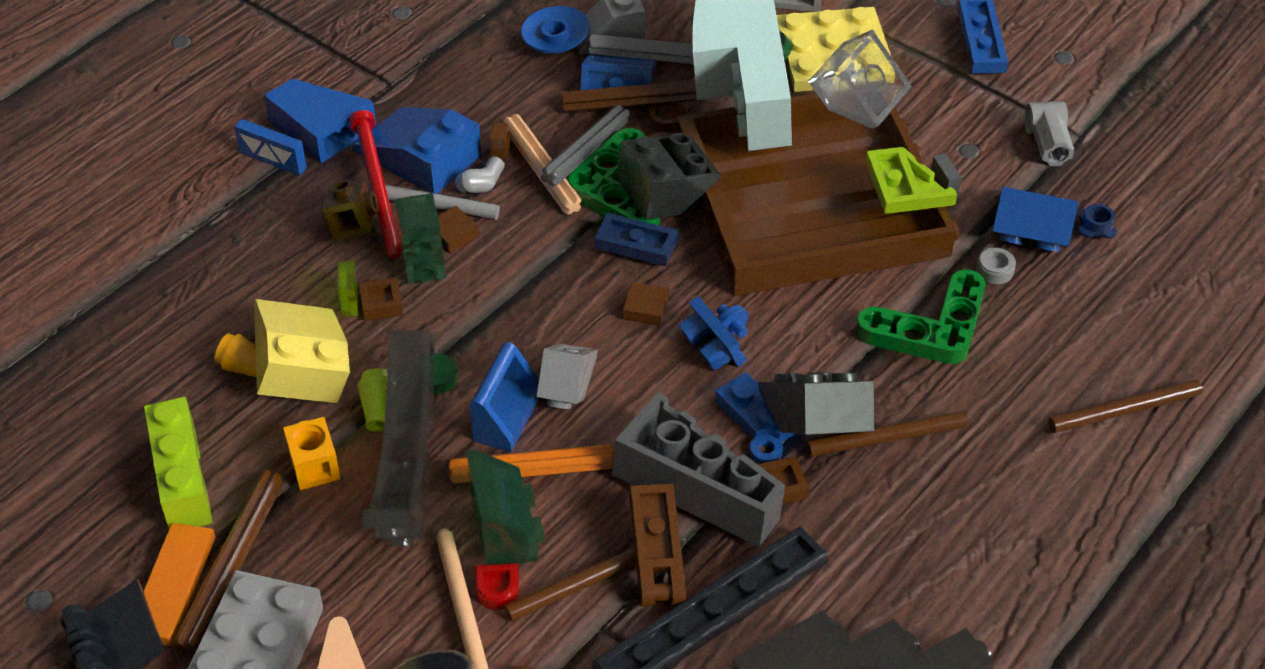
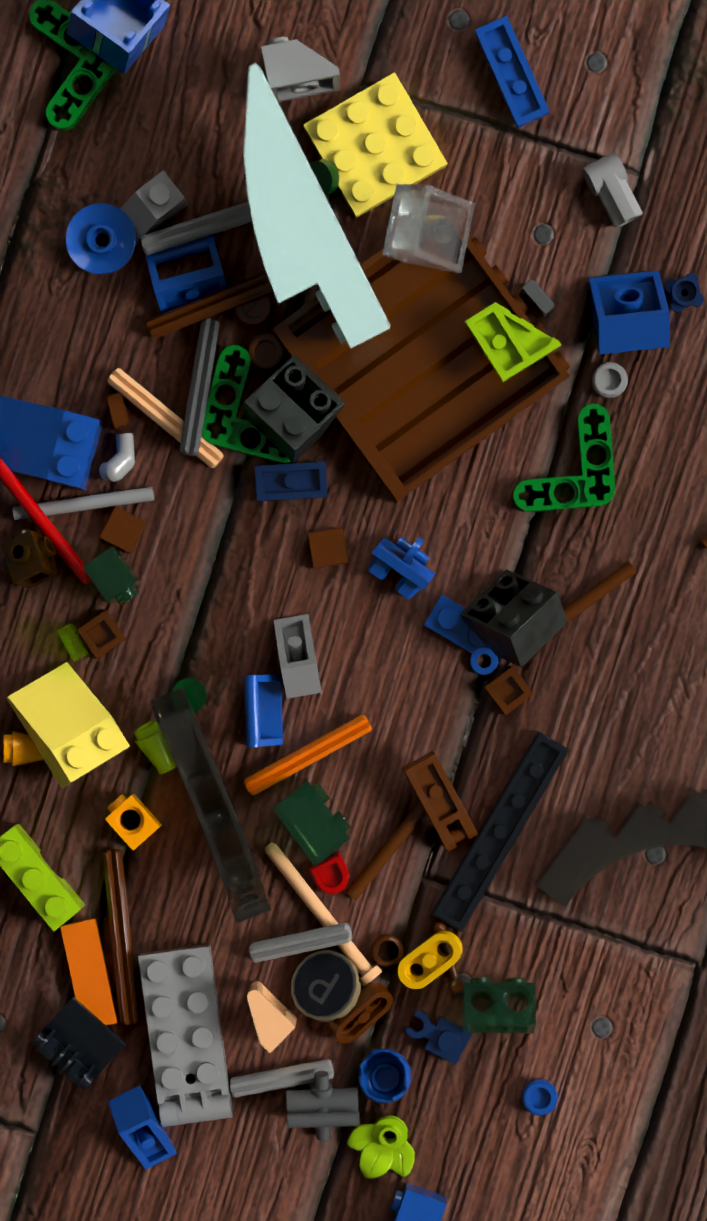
camera: 25 degrees left, 40 degrees up
dark grey wedge [612,391,786,547] -> none
none -> light grey axle [249,922,352,963]

